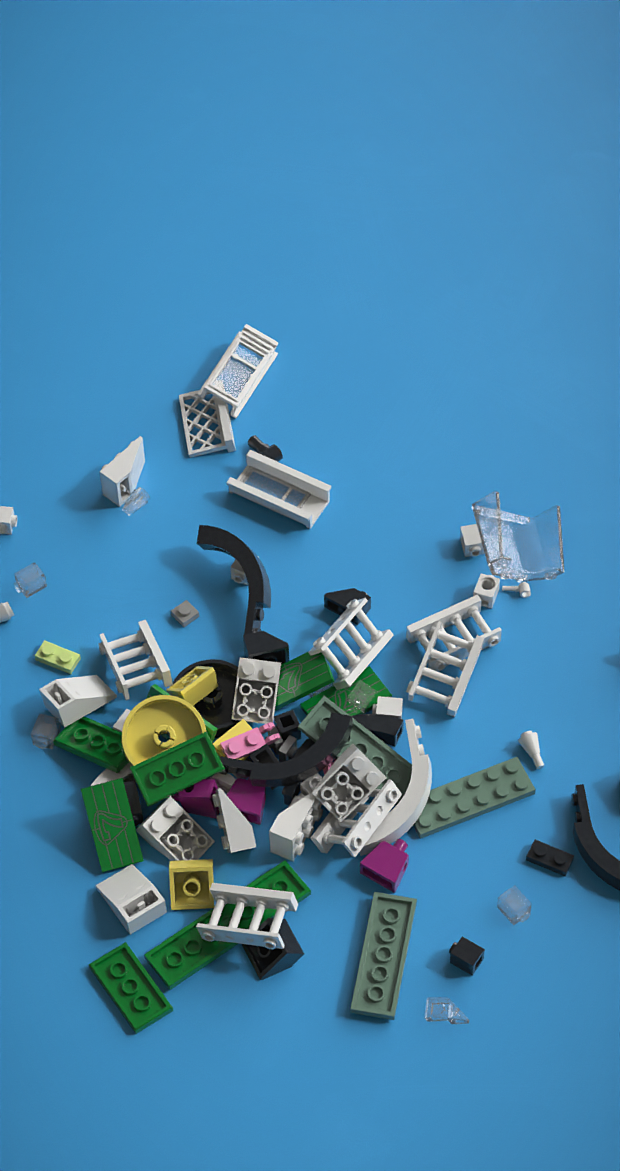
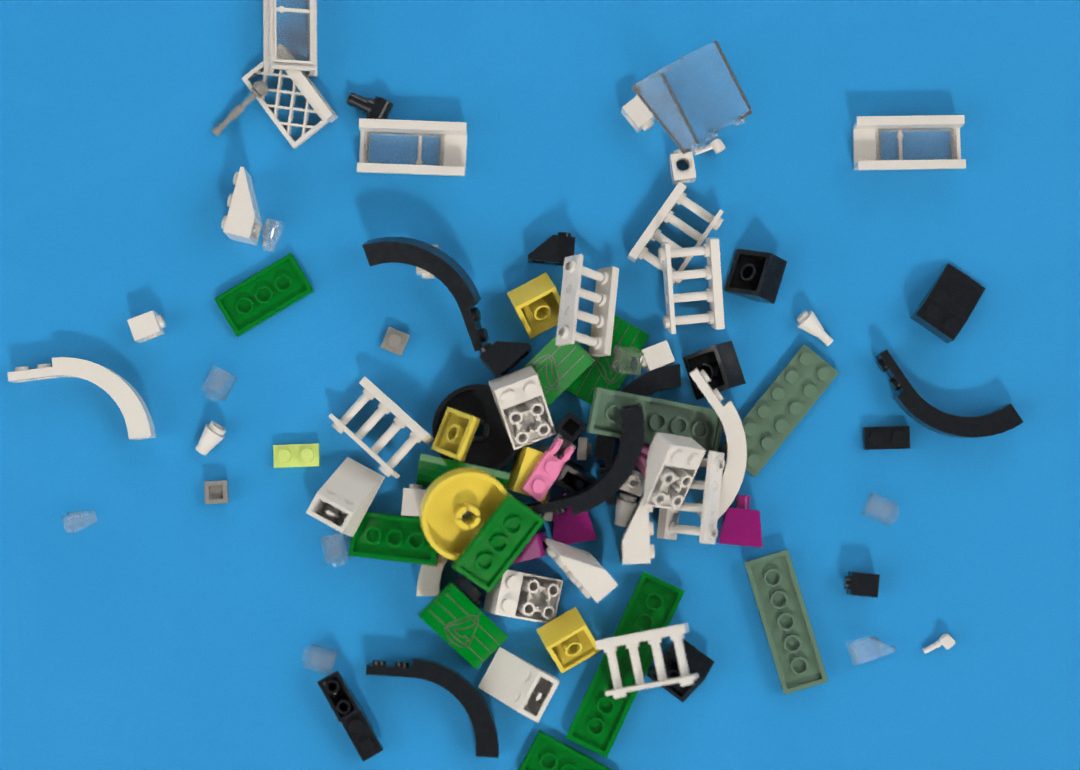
camera: 30 degrees left, 30 degrees up
none -> light grey piece [212,81,268,136]
none -> green tile [214,253,315,337]
none -> black arch [366,657,499,758]
none -> light yellow slope [507,272,560,339]
none -> black slope [682,341,746,400]
none -> black slope [724,249,787,304]
none -> white hand [922,634,956,654]

